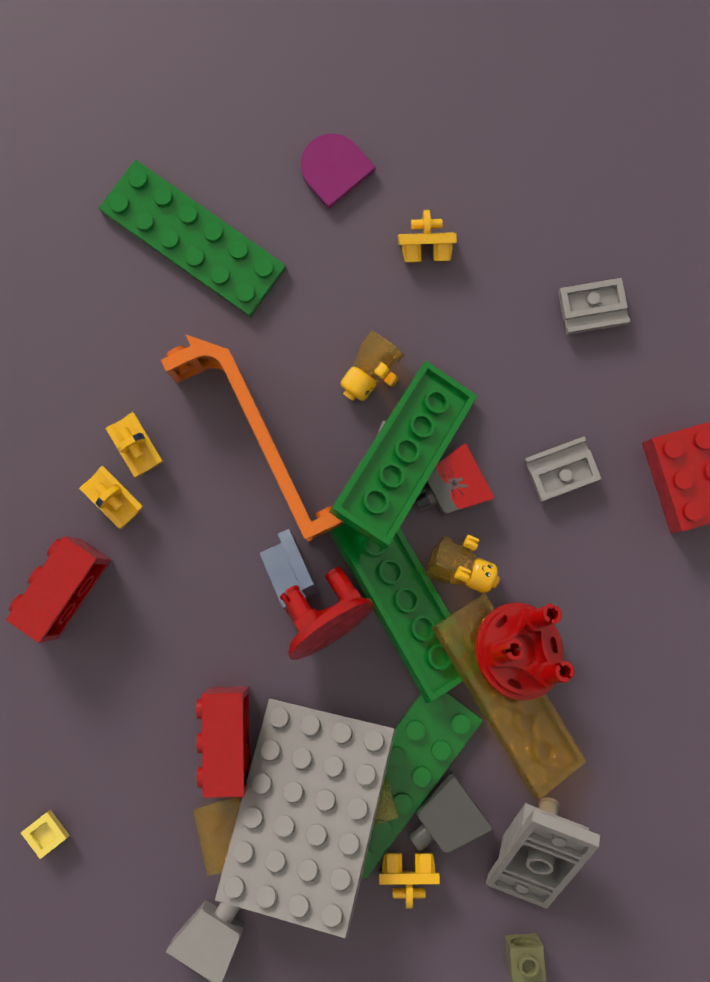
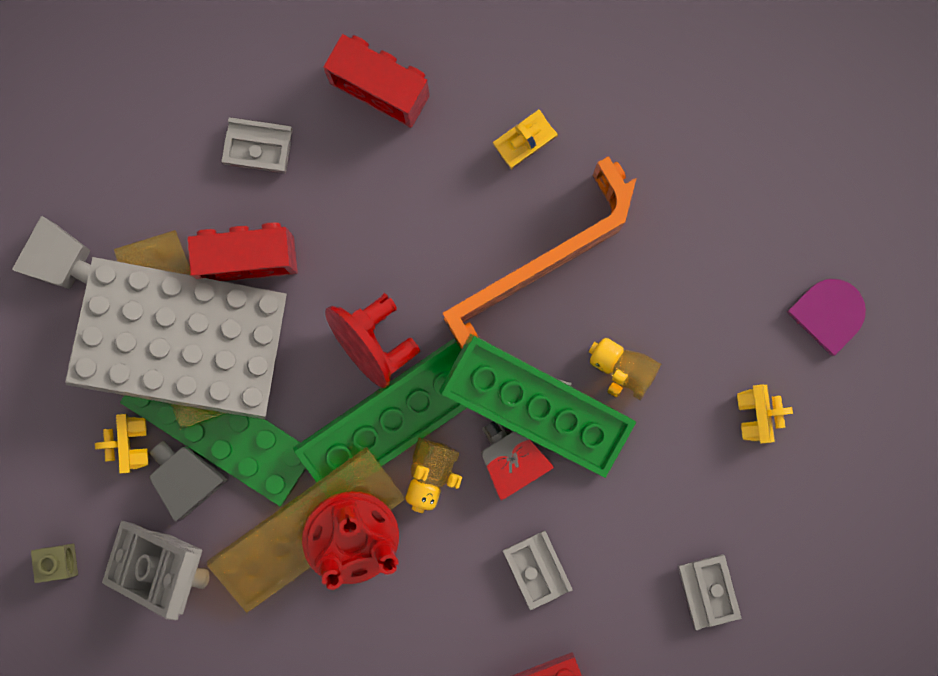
camera: 90 degrees right, 0 degrees up
light yellow plate [21,809,70,859] -> none
yellow hips [79,466,144,530] -> none
green plate [98,159,287,318] -> none
sand blue panel [259,529,319,610] -> none
none -> light grey plate [222,117,293,174]

